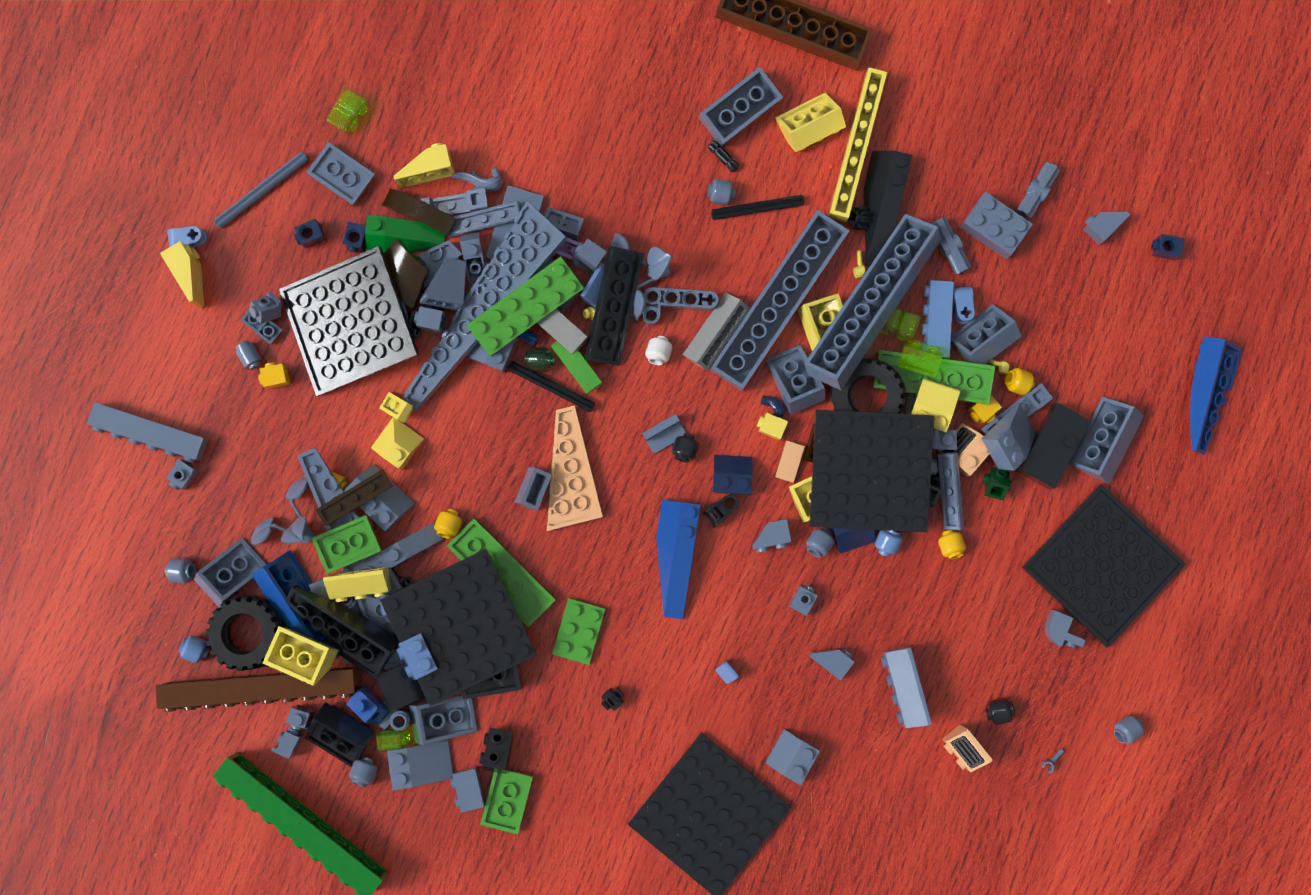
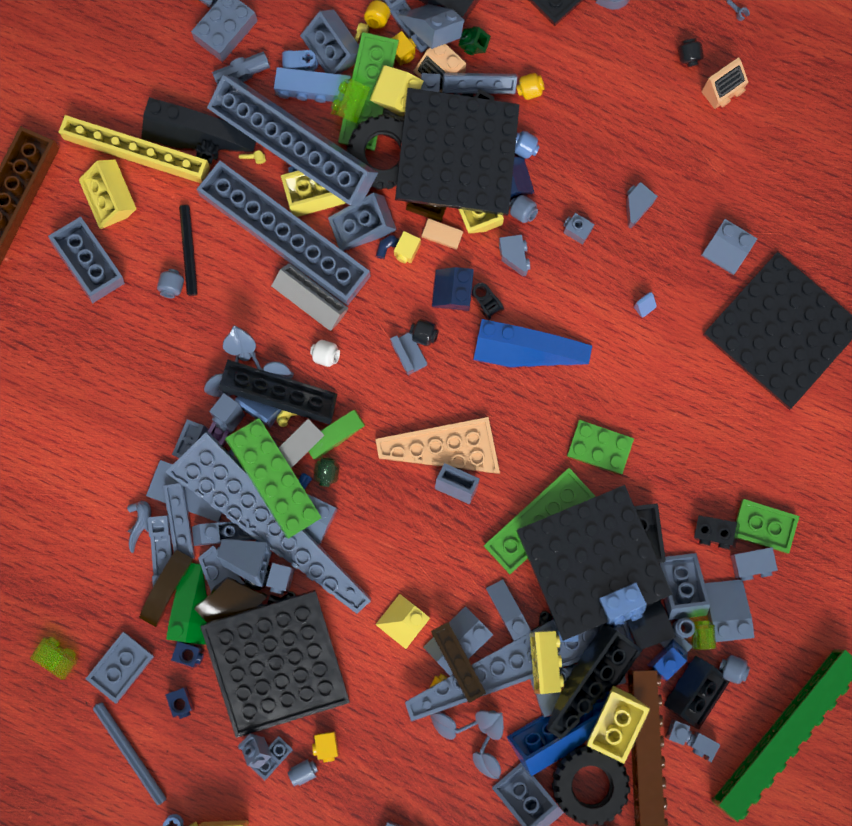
camera: 85 degrees left, 5 degrees down
bright green plate [311,515,382,574] -> none
light yellow slope [379,392,413,423] -> none
light yellow slope [394,143,455,188] -> none
yellow head [434,509,462,539] -> none
black axle [508,361,595,412] -> none
black gear [601,687,624,711] -> none
sand blue beam [643,287,719,326] -> none
black axle [708,140,739,172] -> none
clear neon green brick [880,308,921,342] -> none
slope [881,645,932,728] -> none

